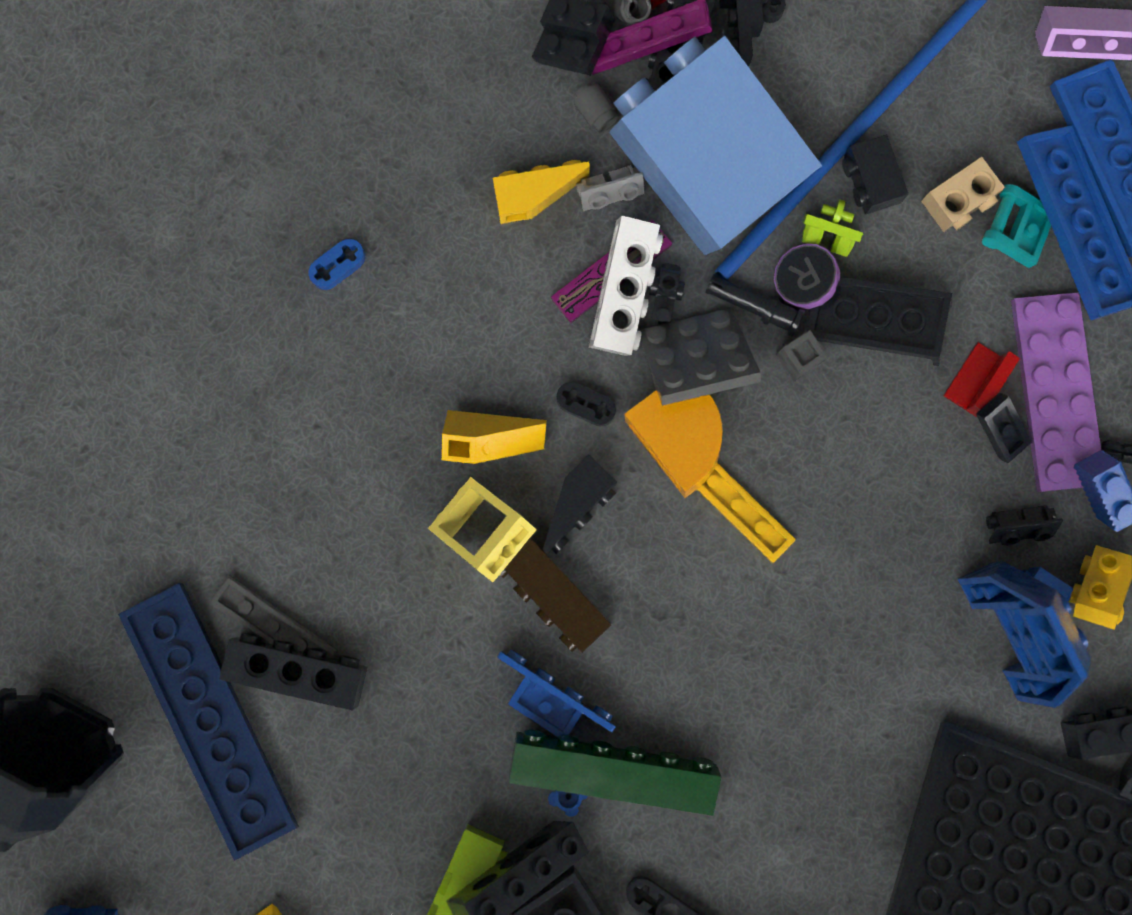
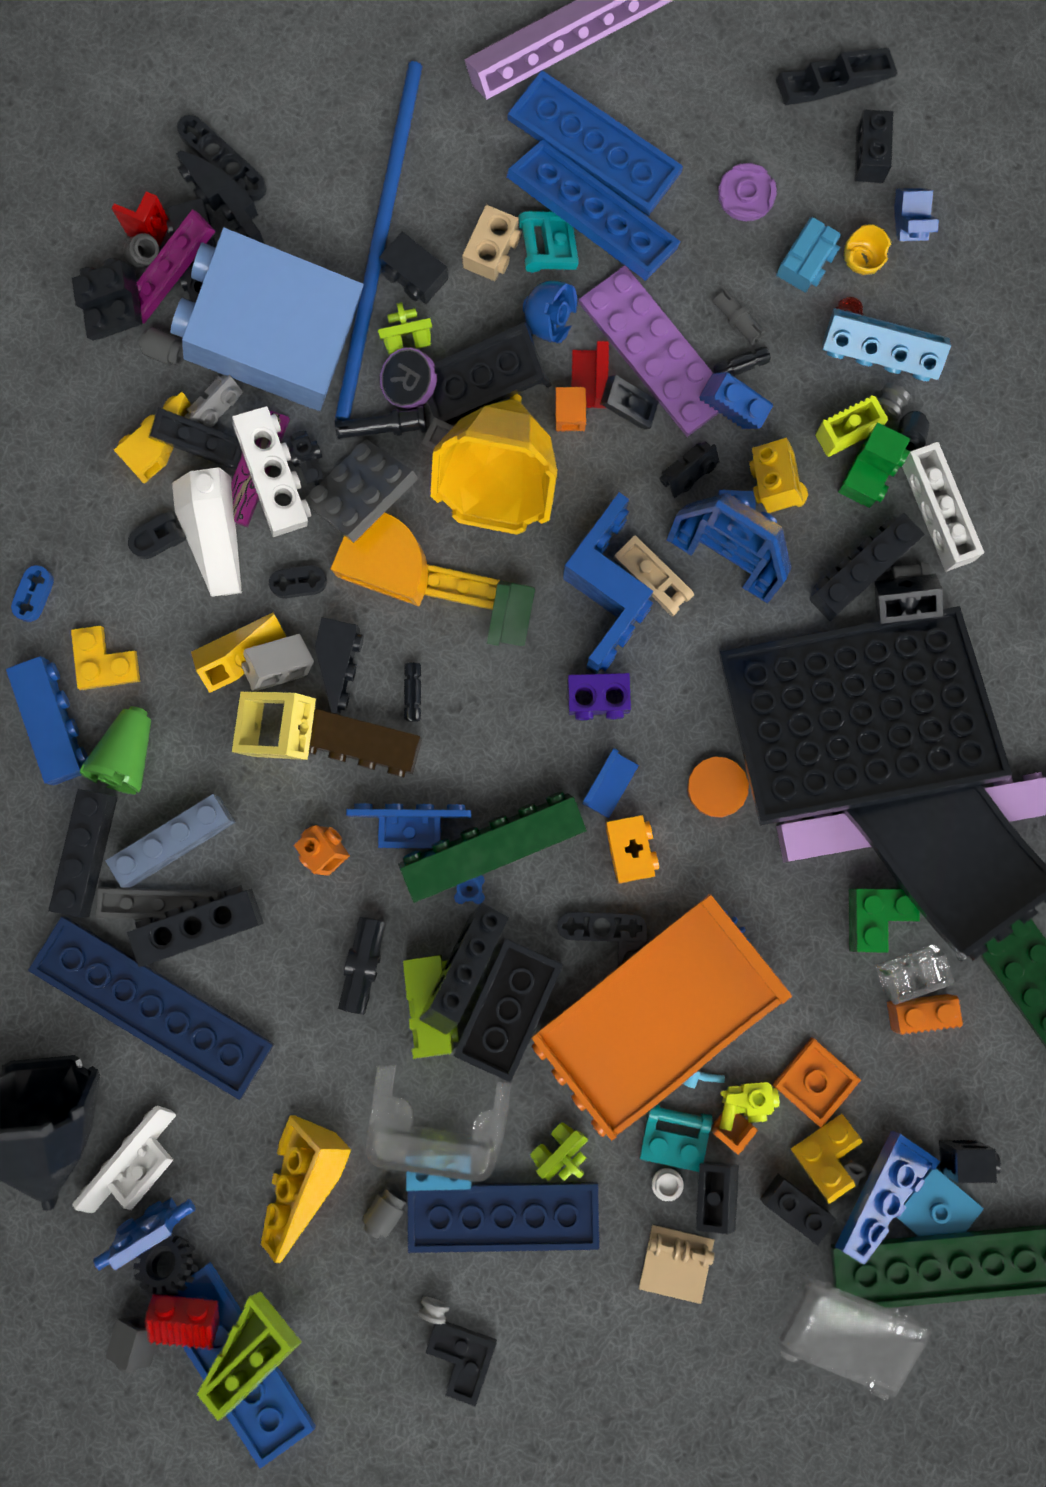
camera: 30 degrees left, 0 degrees up
none -> blue brick [6,656,88,786]
none -> black brick [48,789,118,918]
none -> yellow plate [71,626,140,690]
none -> white bracket [72,1106,176,1213]
none -> bright green cone [80,706,151,795]
none -> sand blue brick [105,794,236,888]
none -> black plate [128,512,186,559]
none -> black tile [148,407,242,470]
none -> white wedge [172,467,242,597]
none -> light grey hinge [241,634,314,692]
none -> orange brick [294,825,350,876]
none -> black piece [338,916,386,1015]
none -> black axle [404,662,421,722]
none -> yellow piece [430,394,558,535]
none -> dark green panel [487,580,535,646]
none -> blue cylinder [523,281,577,343]
none -> orange panel [555,387,586,431]
none -> blue bracket [563,492,654,674]
none -> dark purple brick [567,673,631,720]
none -> blue panel [582,748,639,819]
none -> light orange brick [605,815,659,884]
none -> tan plate [613,535,694,616]
none -> orange tile [687,757,749,818]

